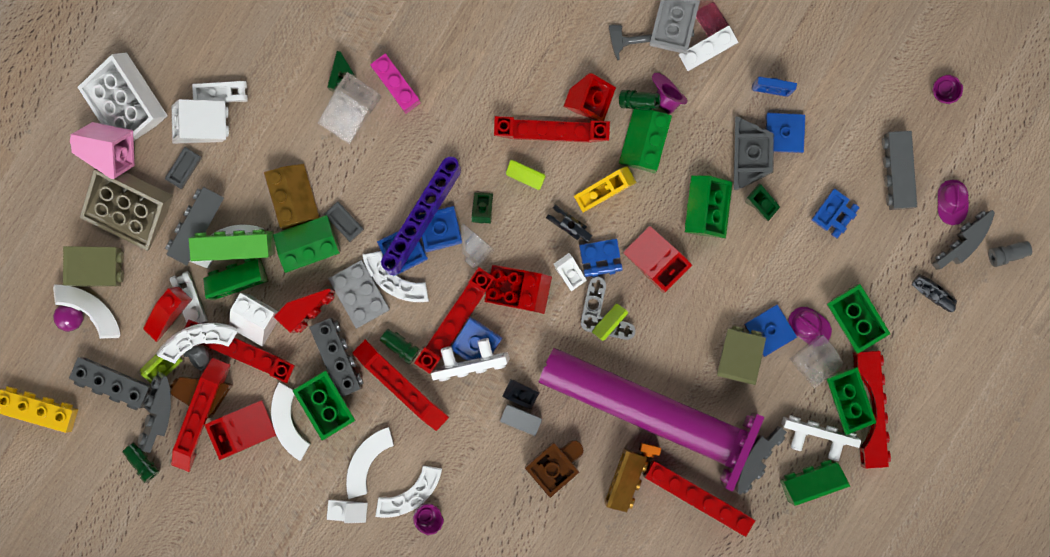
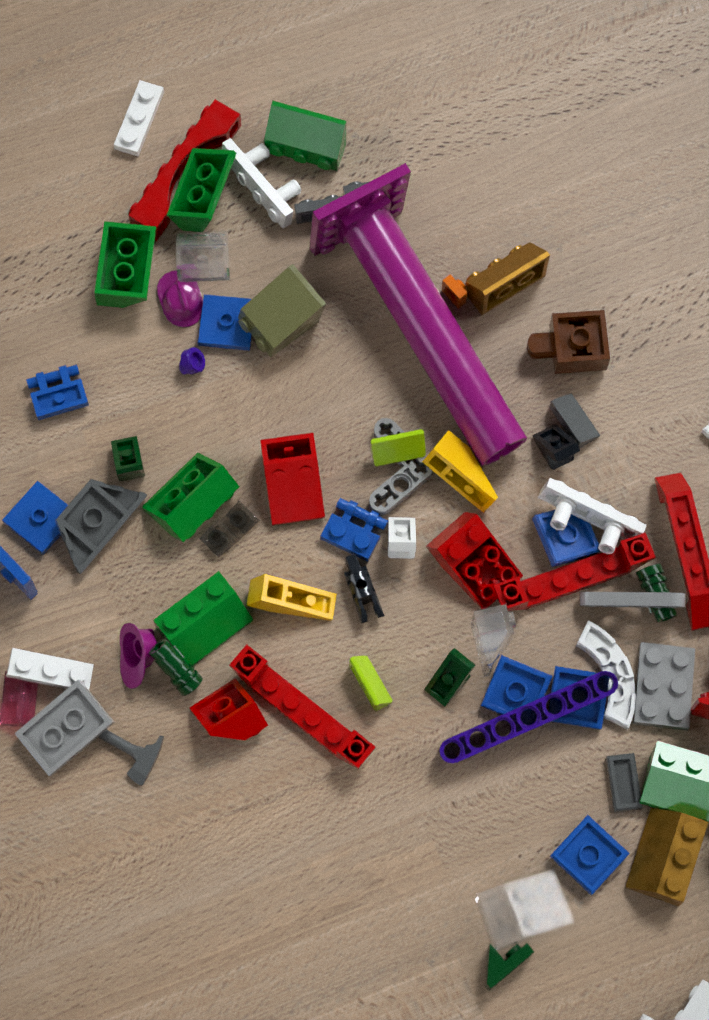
camera: 145 degrees left, 15 degrees down
dark pink arch [370,53,421,114] -> none
red arch [643,459,756,537] -> none
black hinge [912,274,957,312] -> none
none -> white plate [114,80,164,156]
none -> dark purple tile [179,347,205,375]
none -> clear smoke slope [199,501,259,557]
none -> yellow slope [422,430,498,513]
none -> blue plate [550,815,630,896]
none -> light grey beam [580,592,685,608]

